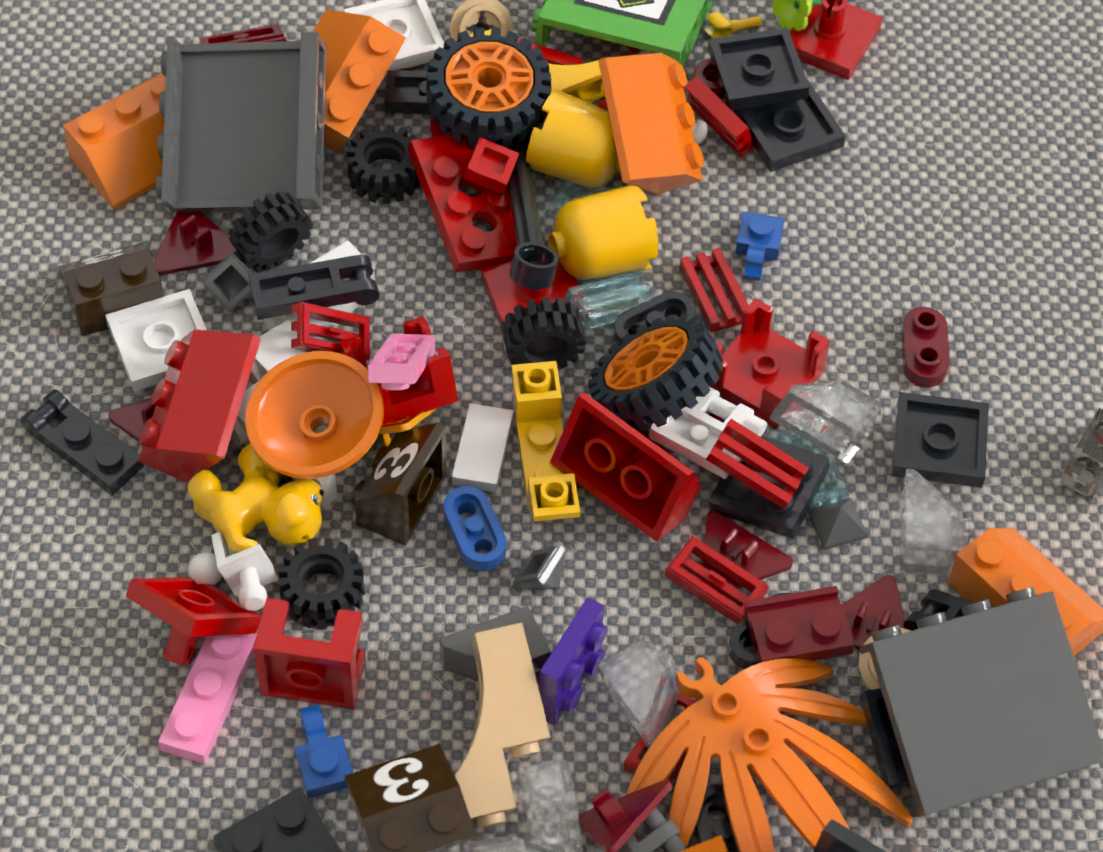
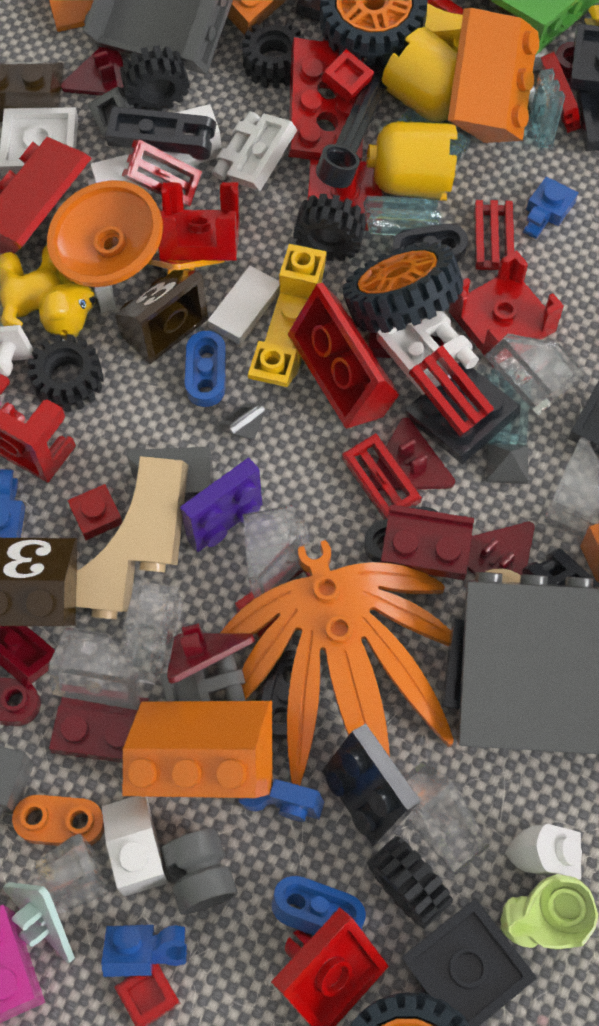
camera: 25 degrees right, 10 degrees up
bright pink plate [368,334,435,390] -> none
none -> red plate [67,484,123,541]
none -> white plate [212,111,297,191]
none -> clear light blue tile [528,68,565,149]

